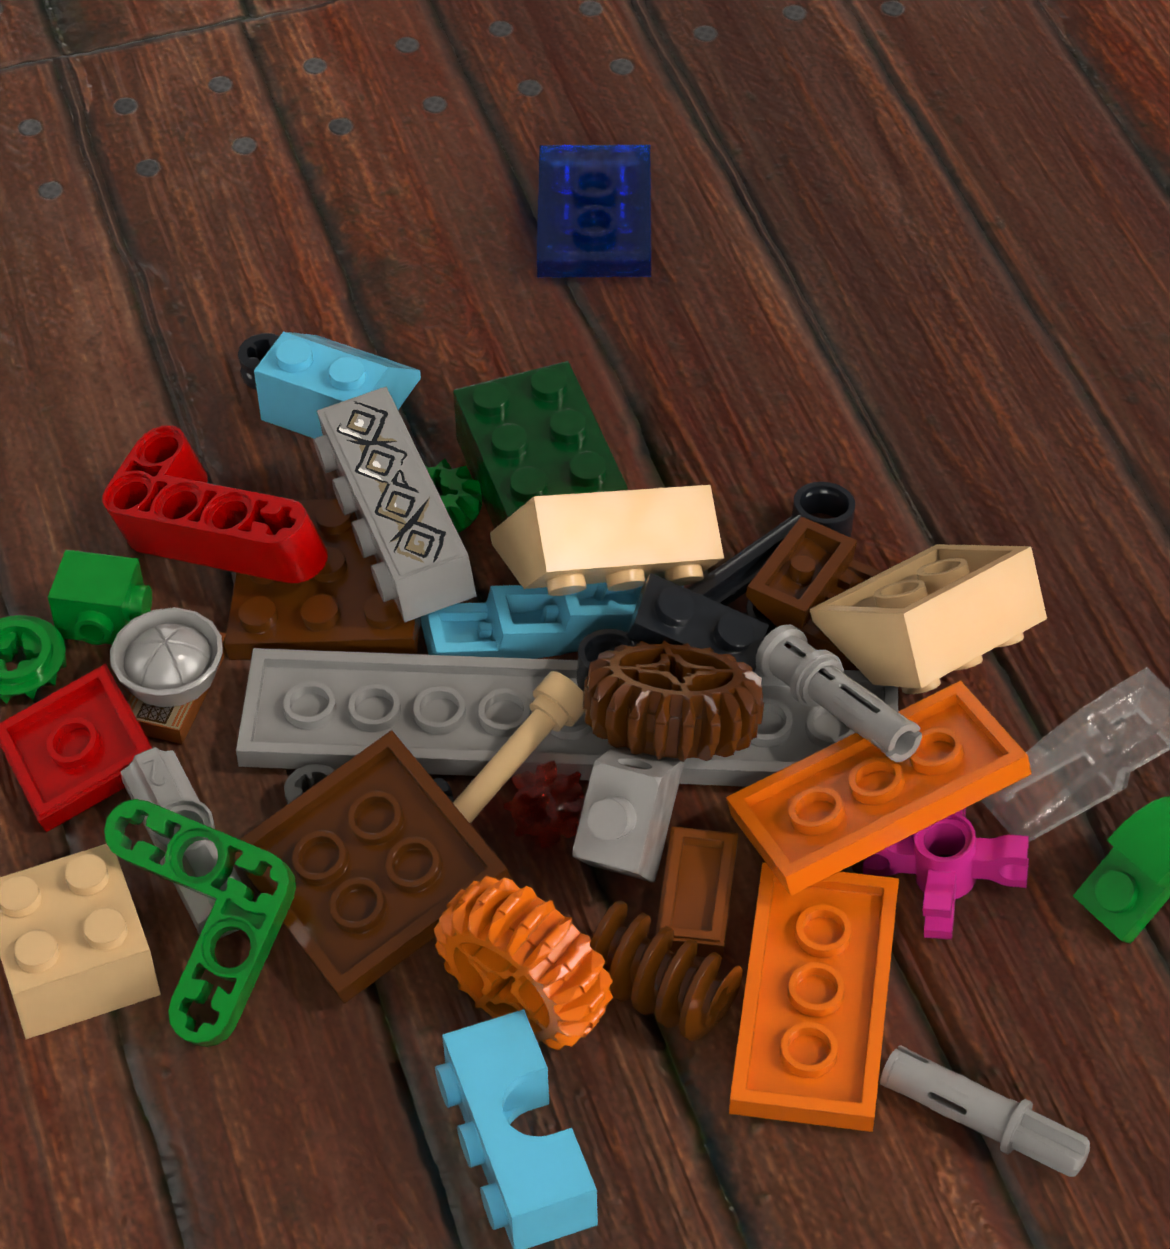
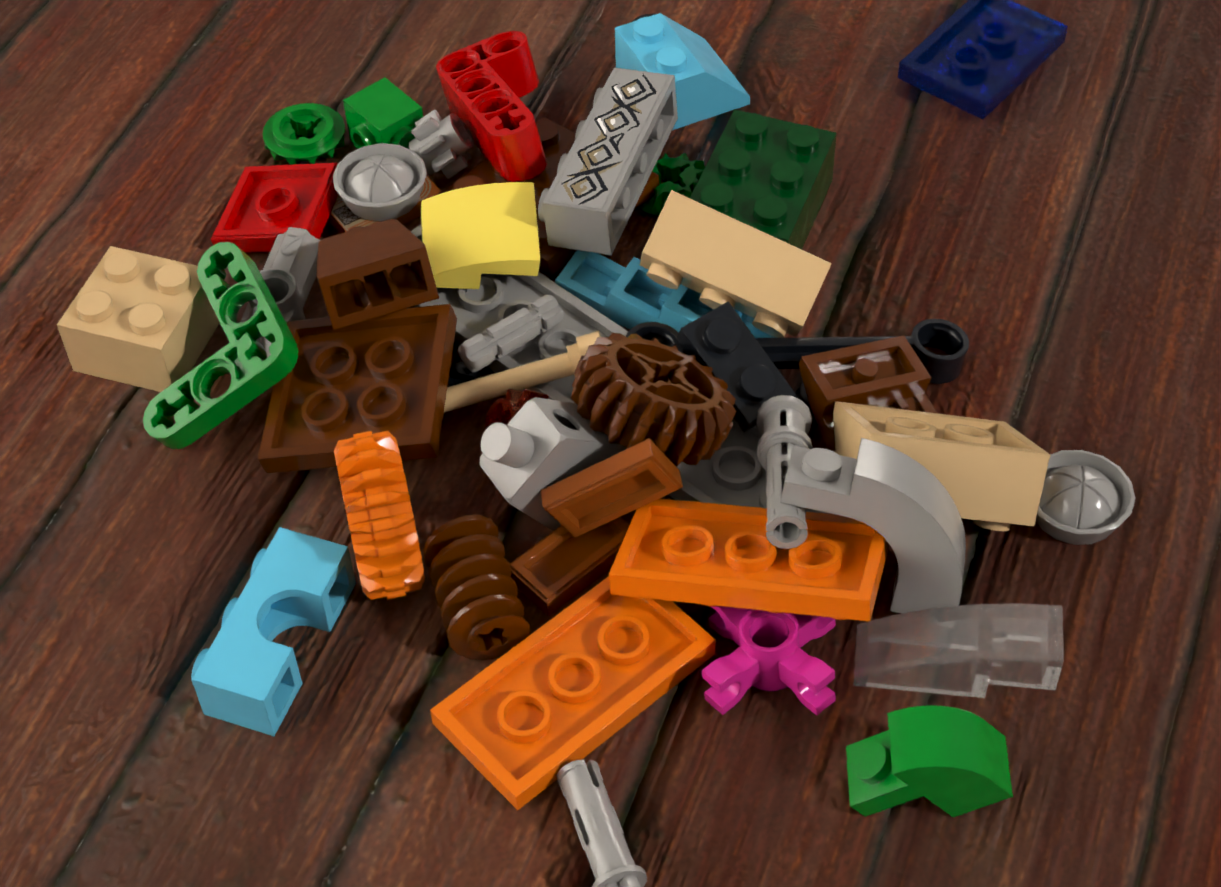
camera: 40 degrees right, 0 degrees up
none -> reddish brown torso [317,219,439,330]
none -> light grey gear [409,110,474,179]
none -> light yellow slope [421,182,540,289]
none -> light grey axle [458,295,564,372]
none -> dark orange tile [540,438,683,537]
none -> light grey arch [780,438,966,625]
none -> light grey hat [1036,450,1136,545]

